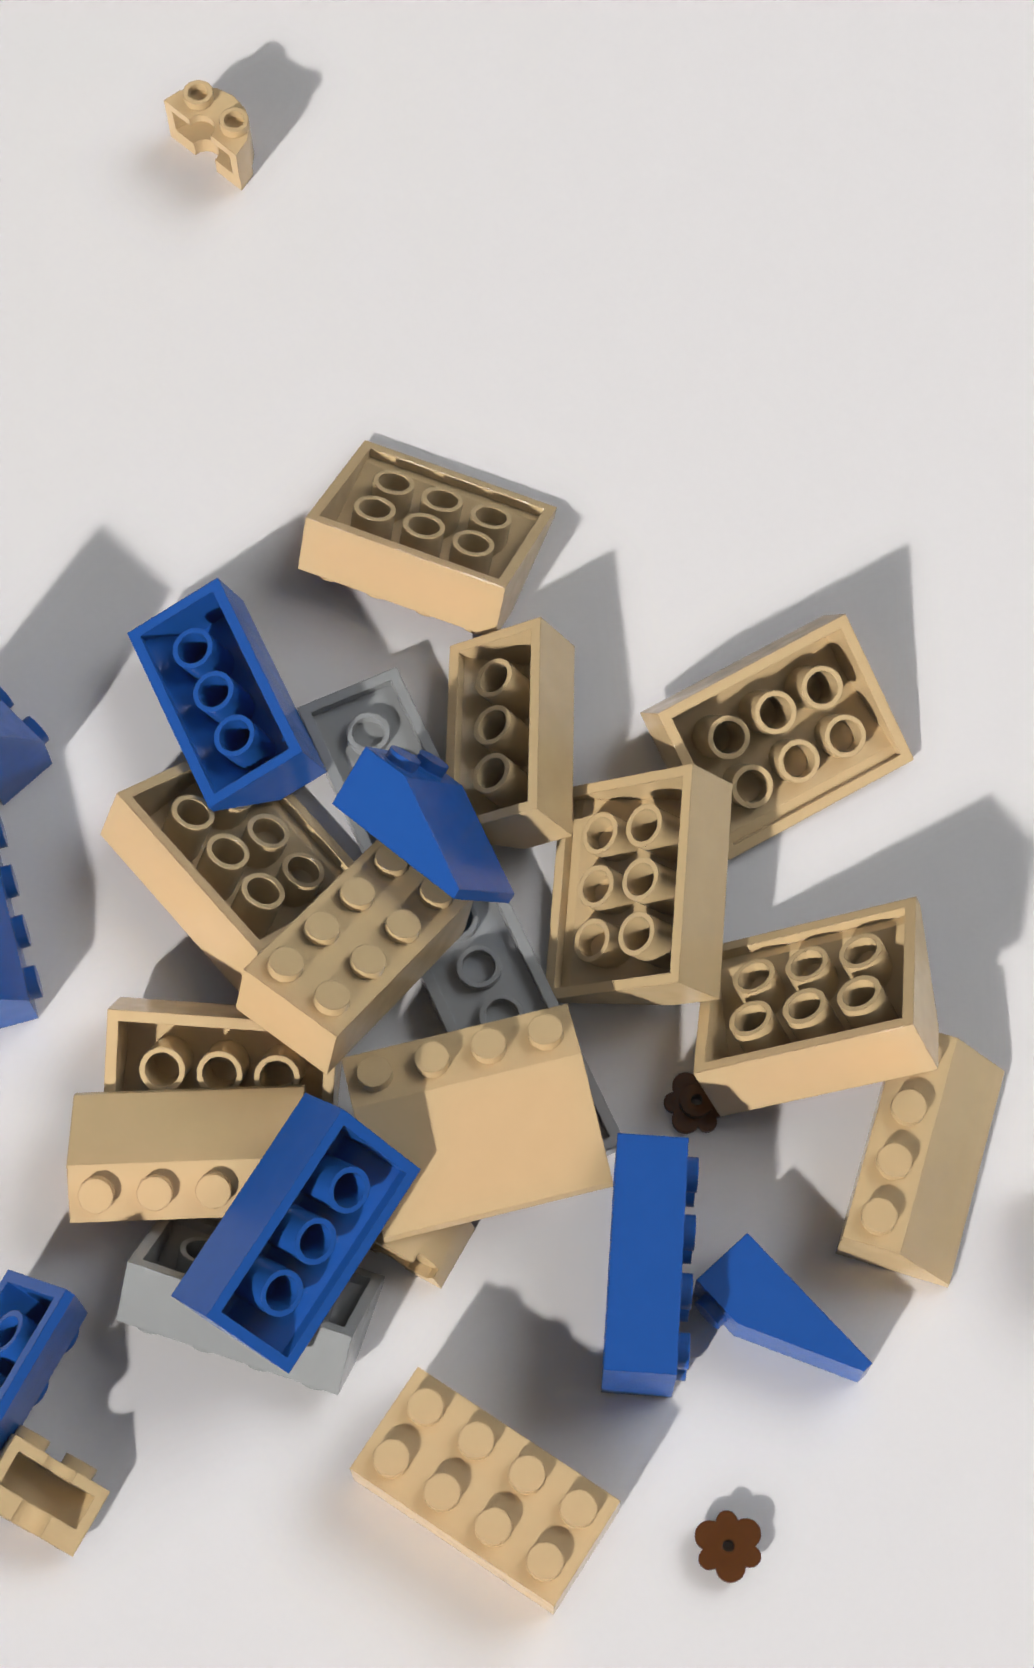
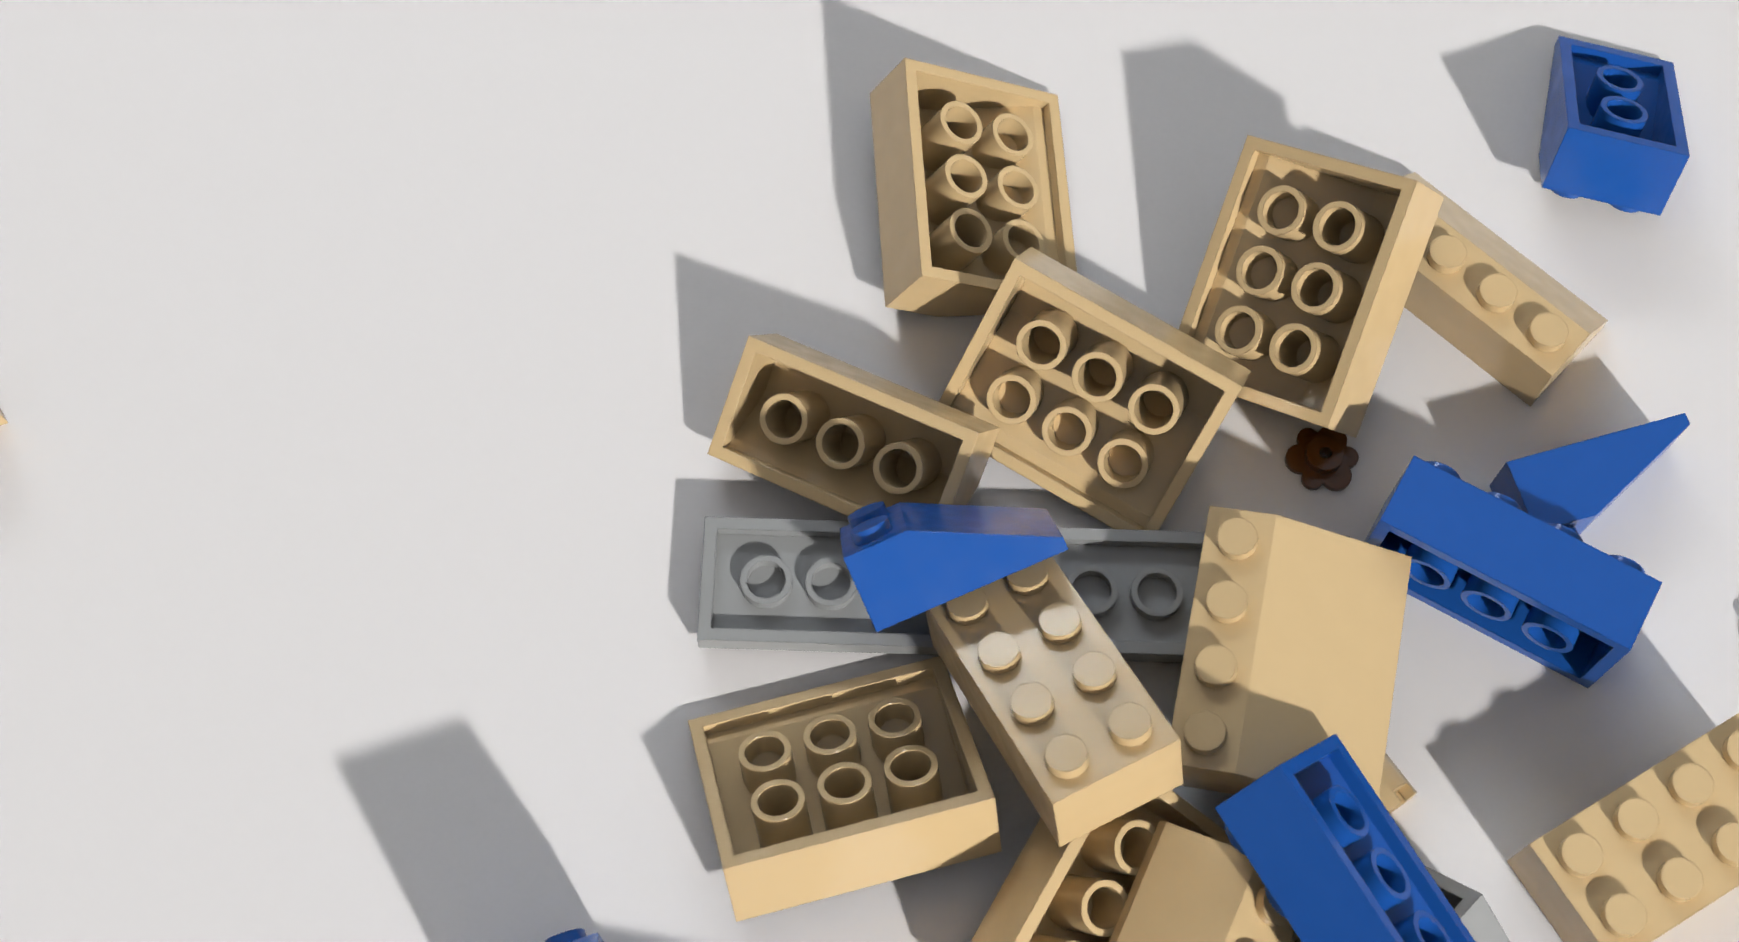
camera: 65 degrees left, 0 degrees up
blue slope [127,577,327,812] -> none
tan slope [298,440,557,635] -> none

